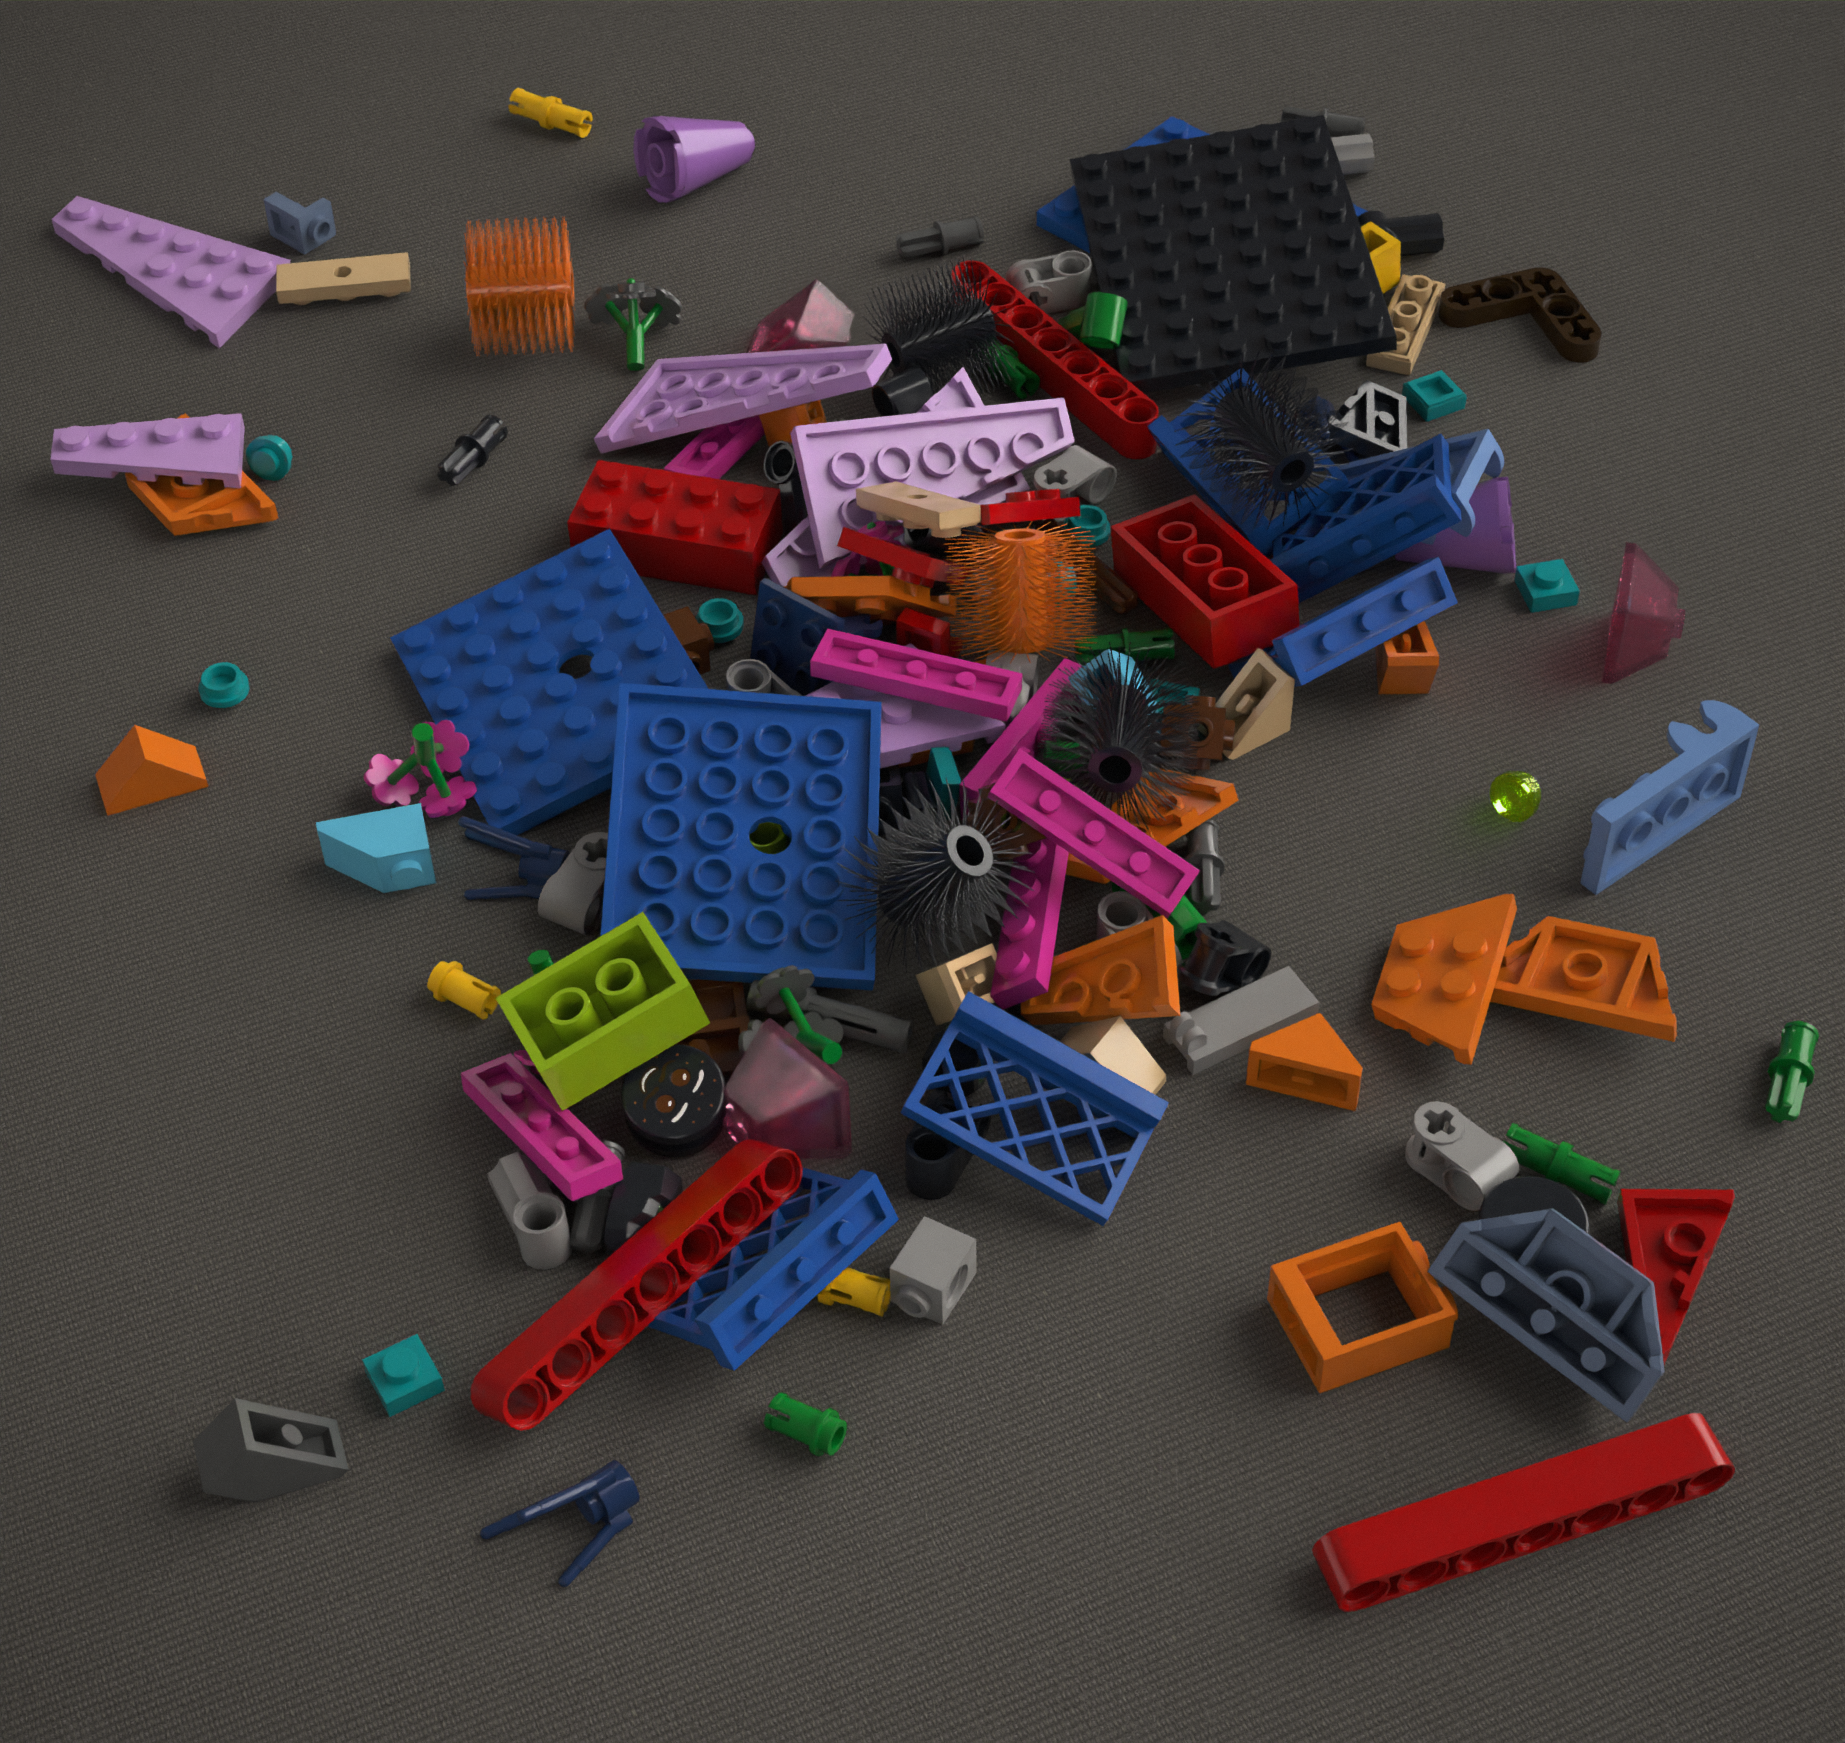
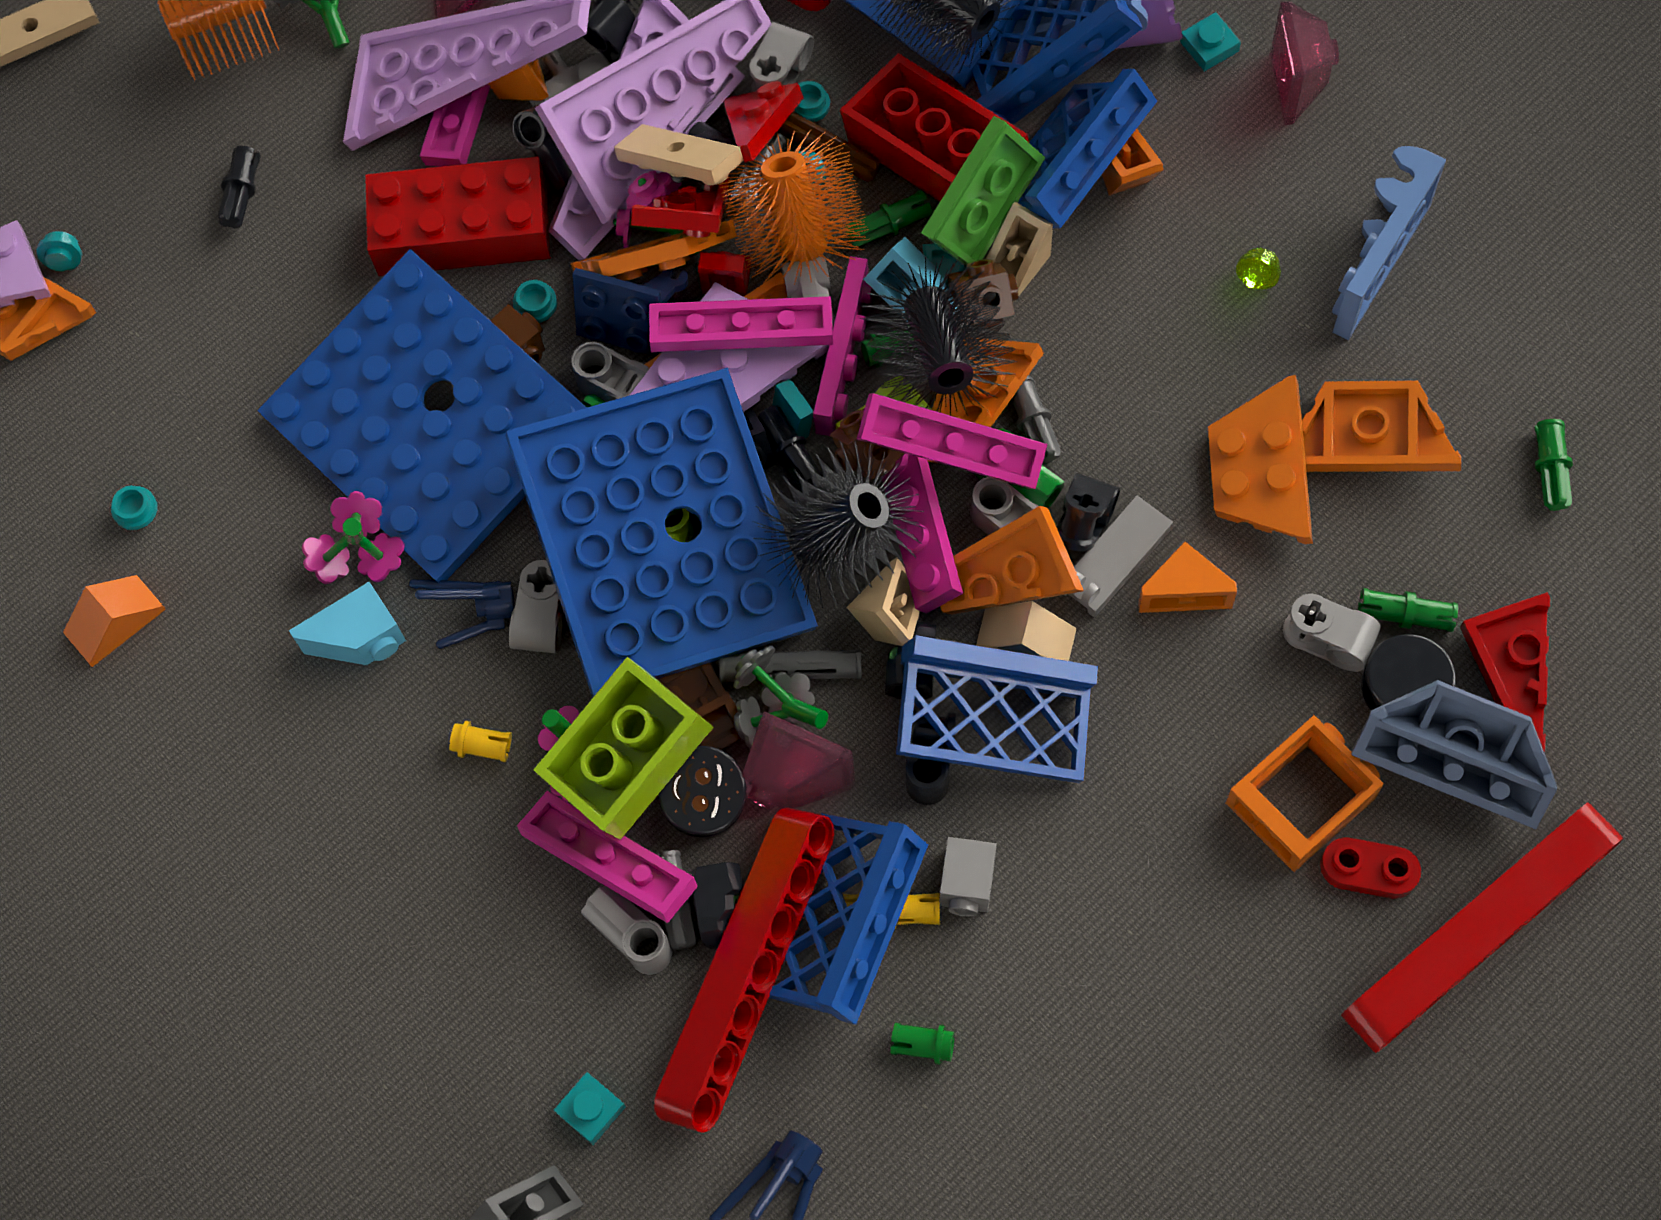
camera: 15 degrees left, 20 degrees up
none -> bright green tile [921,116,1045,267]
none -> red plate [1320,837,1421,899]

